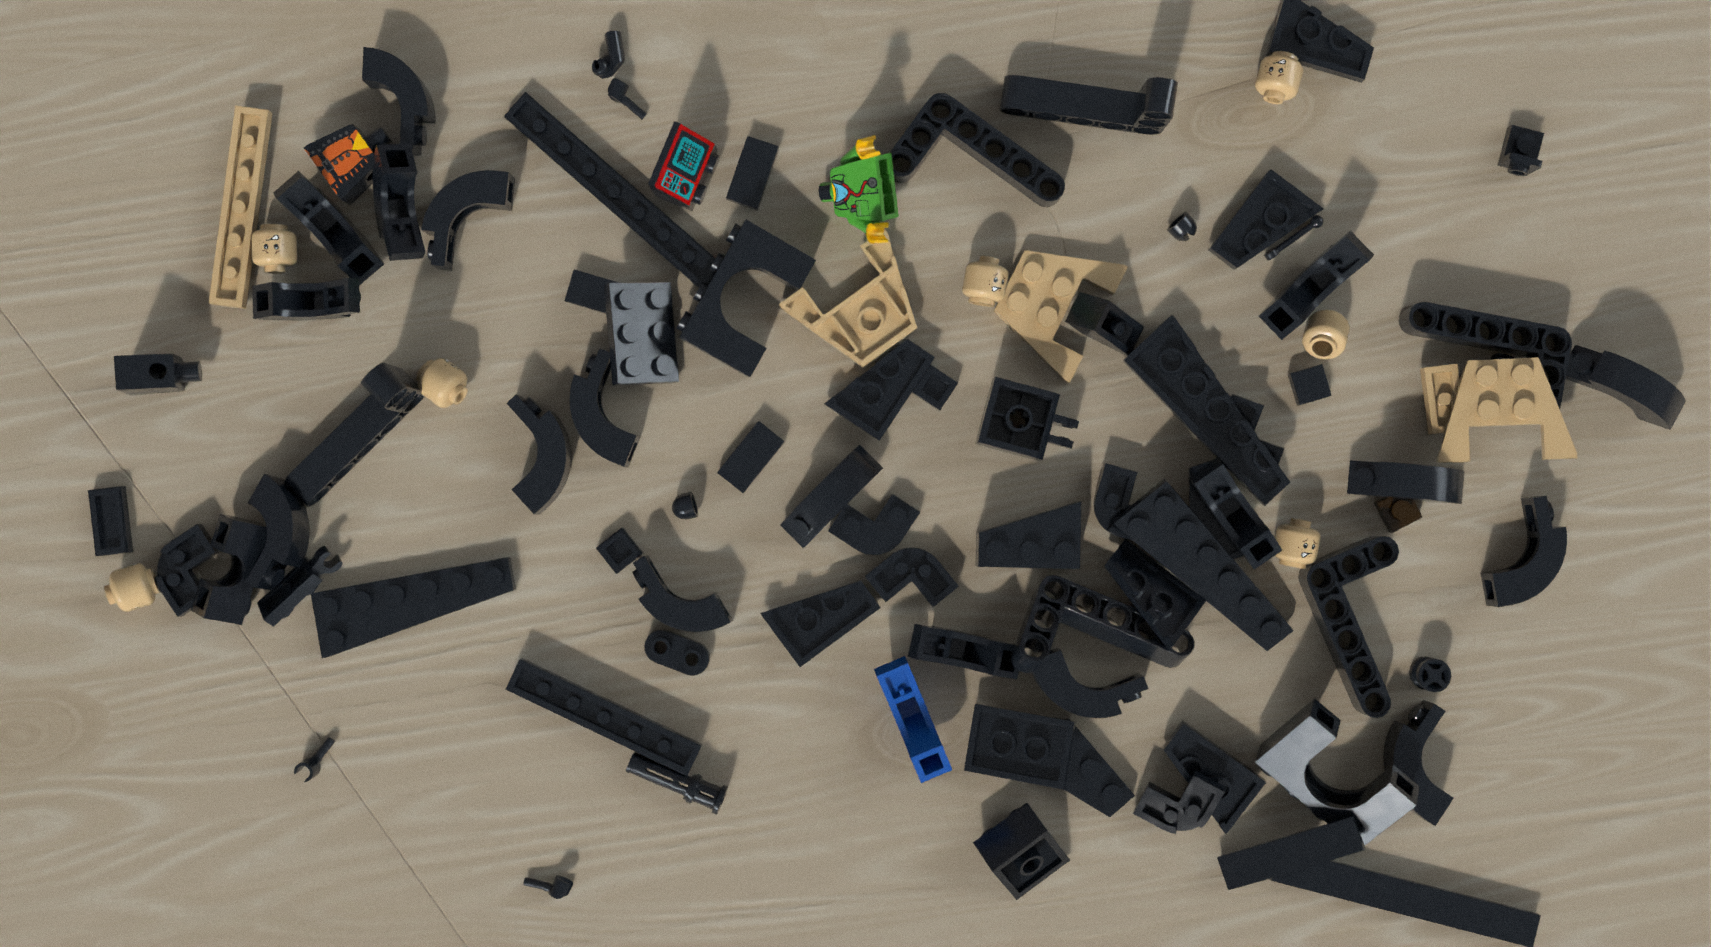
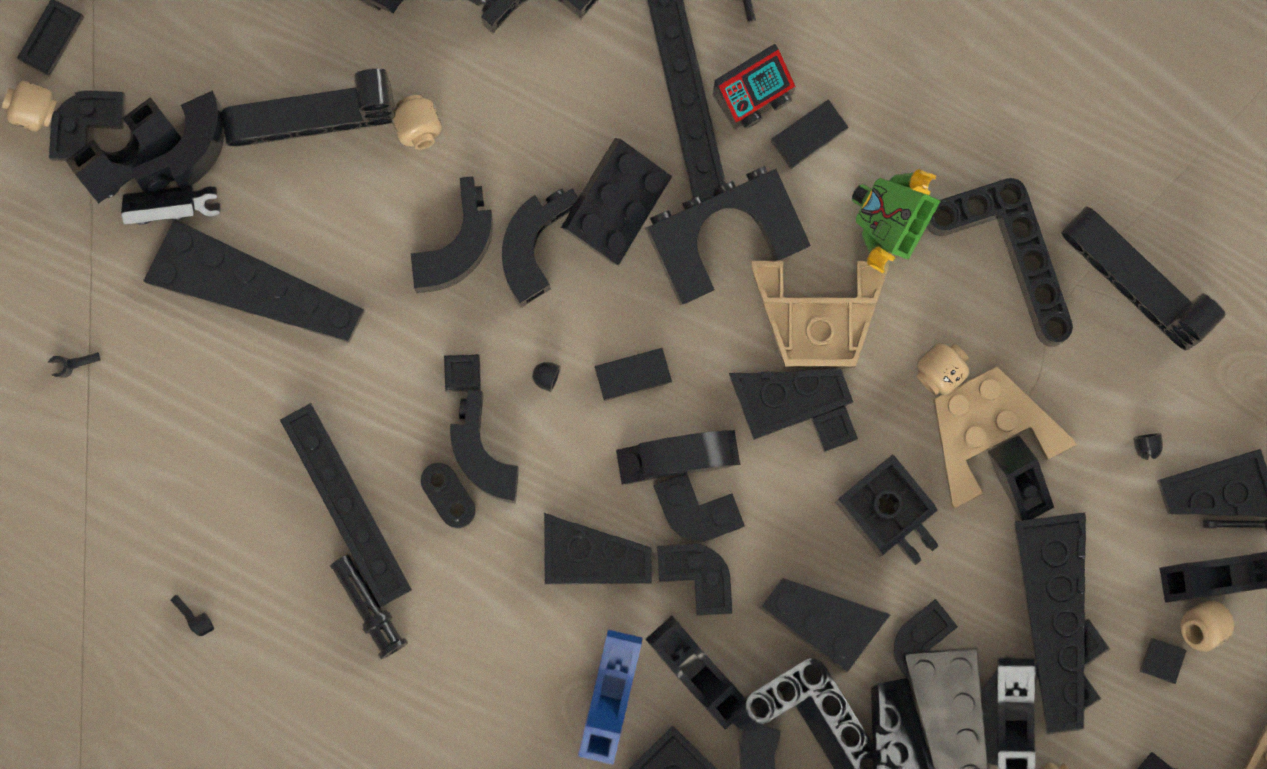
camera: 30 degrees right, 5 degrees down
black tile [564,269,619,314] -> none

